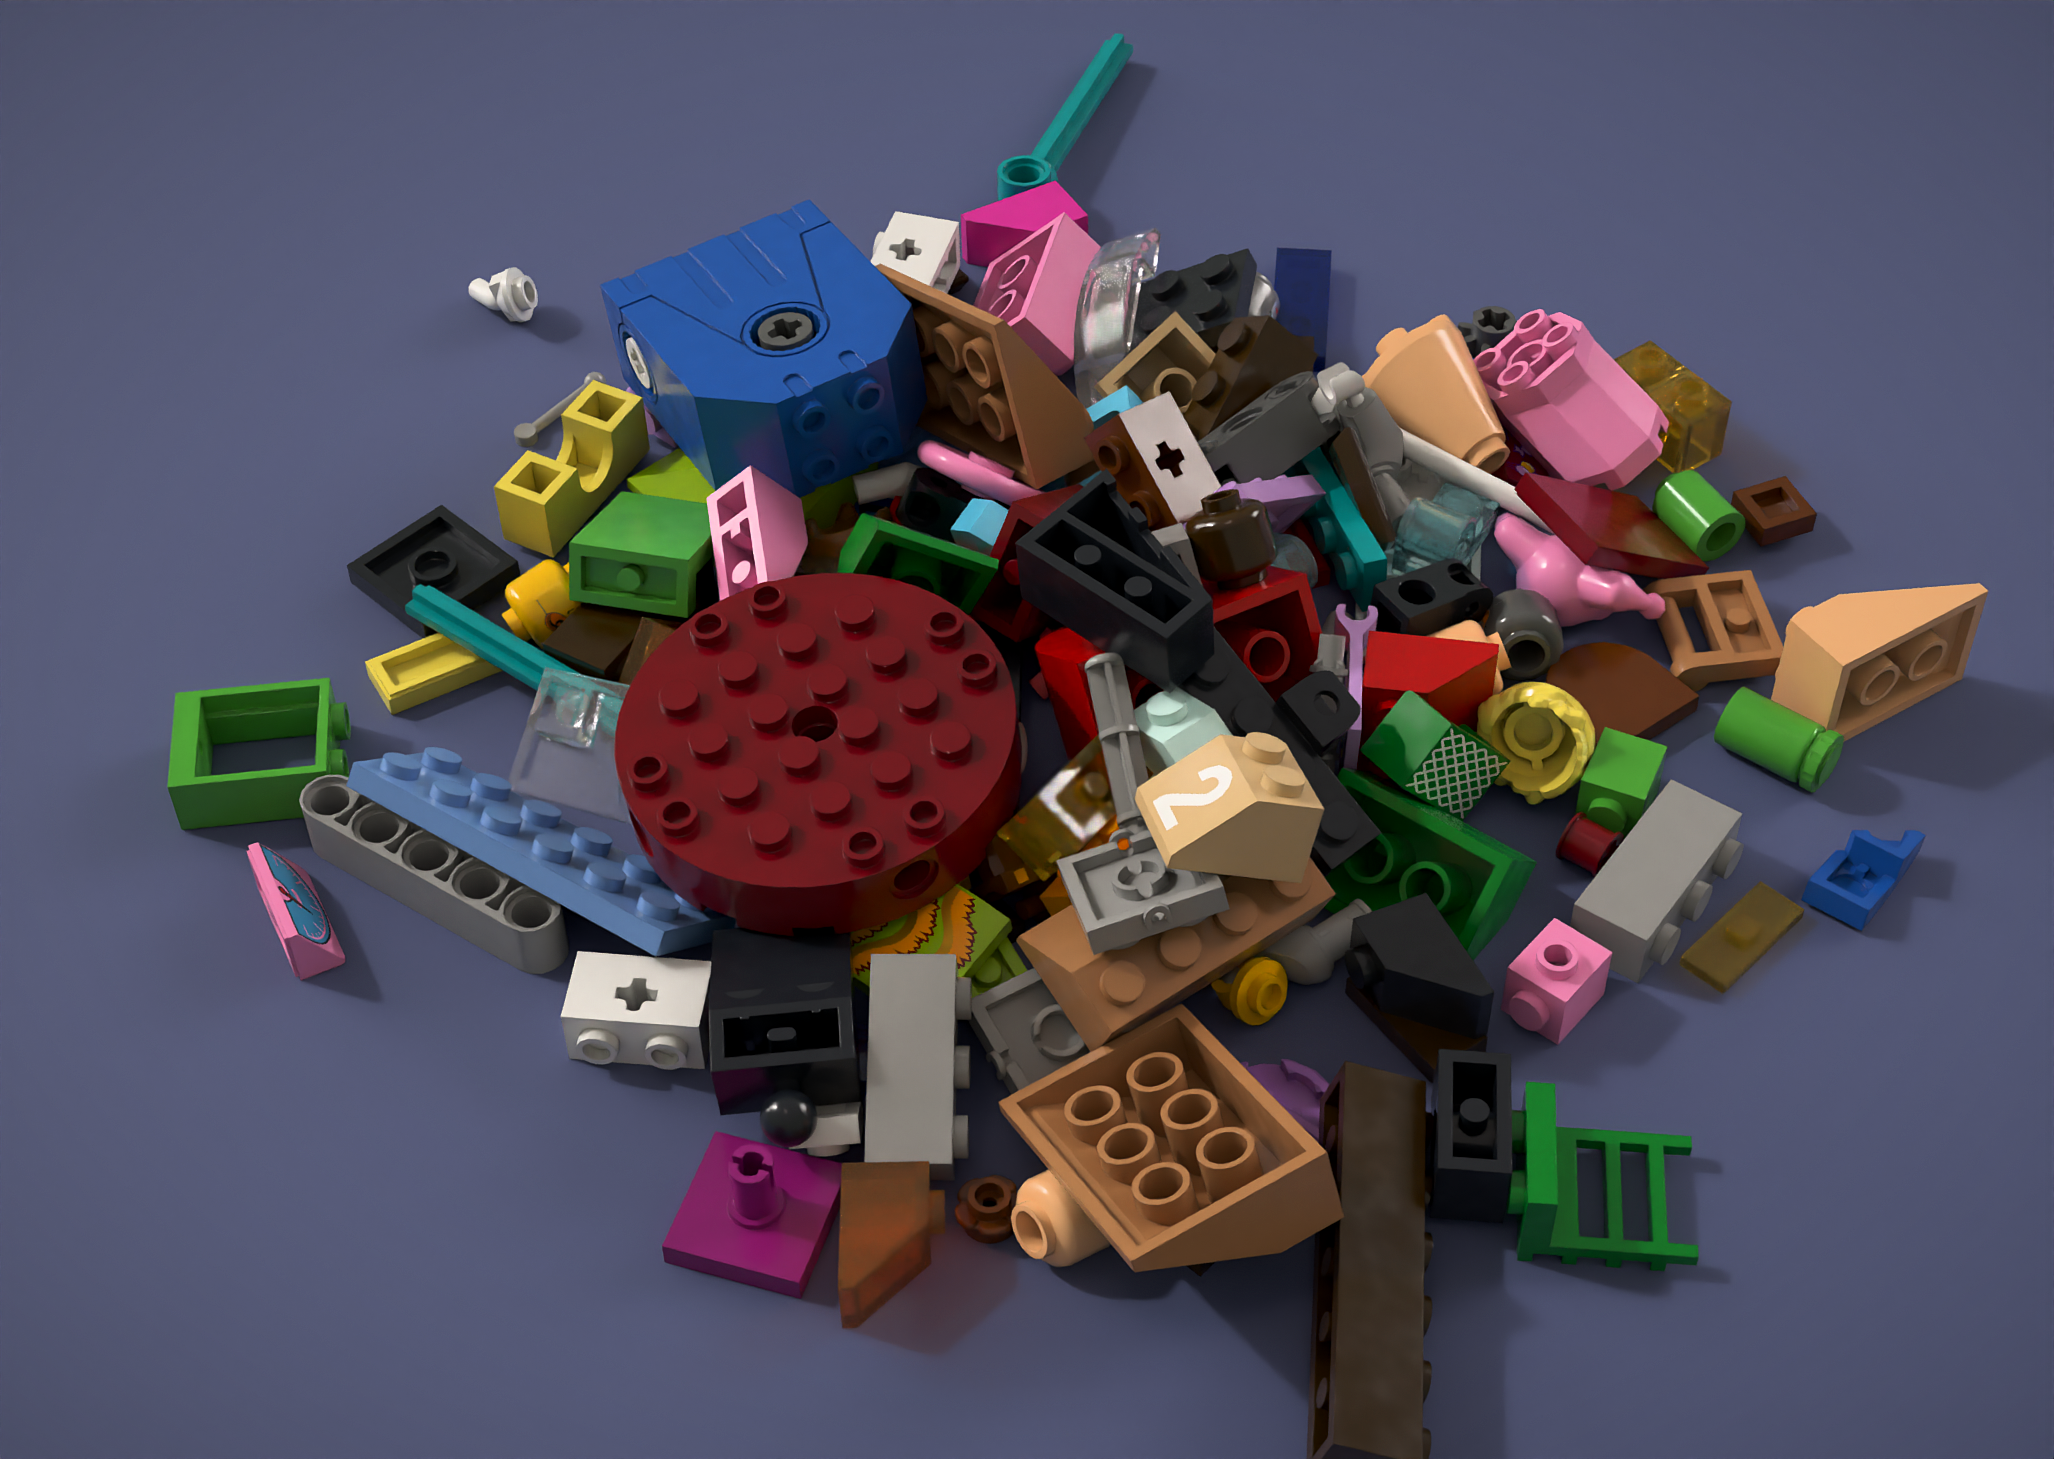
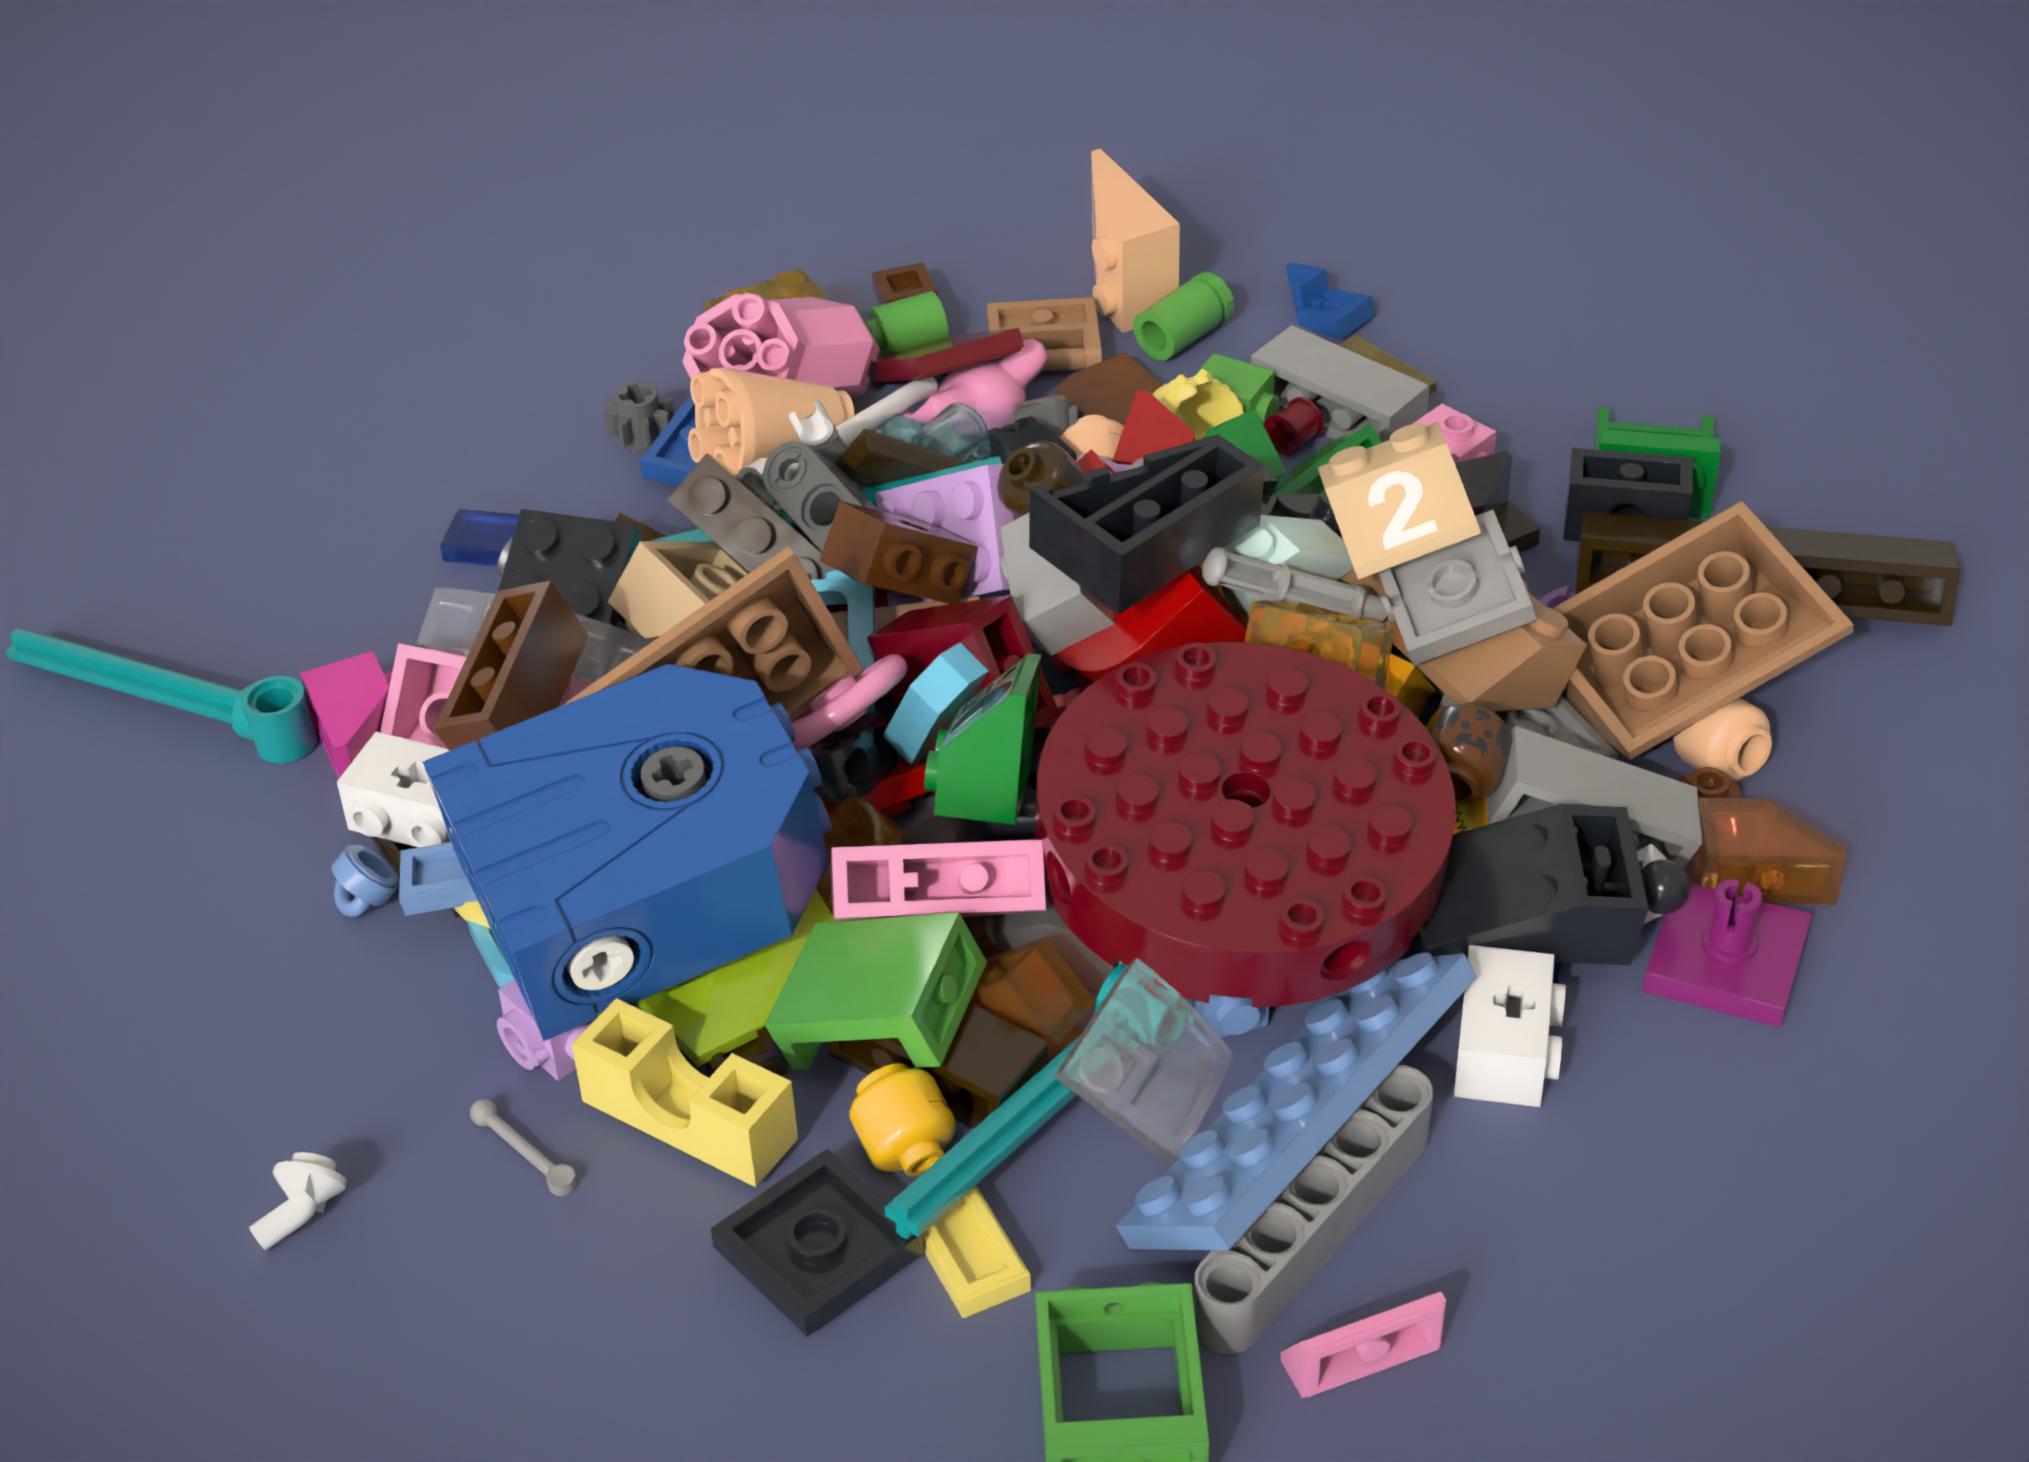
camera: 85 degrees left, 5 degrees down
none -> reddish brown brick [433,580,589,751]
none -> reddish brown head [1427,702,1512,804]

